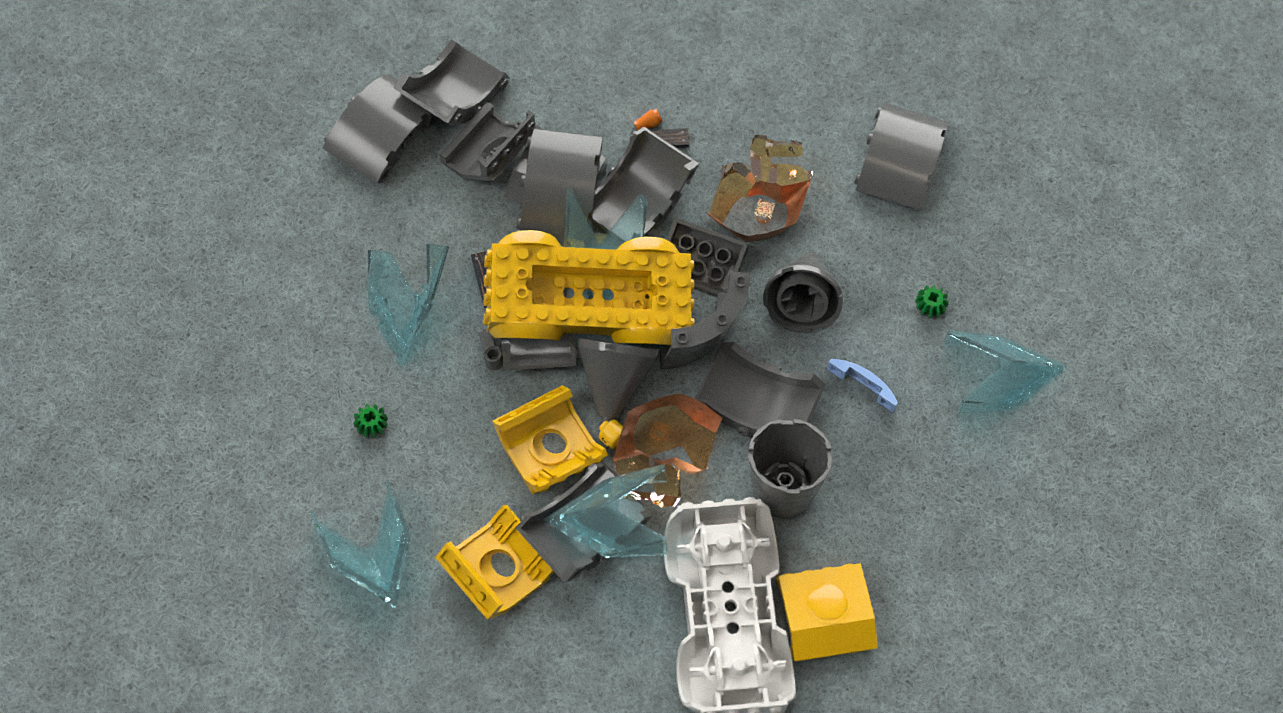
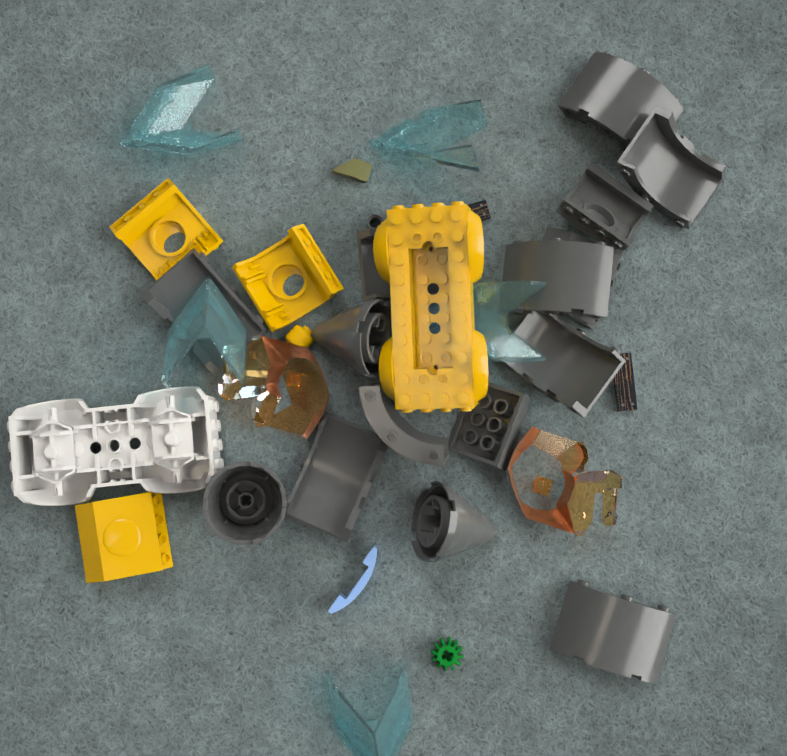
camera: 95 degrees right, 20 degrees up
green gear [353,403,388,438] -> none
orange cone [633,109,663,131] -> none
none -> olive slope [331,158,372,183]

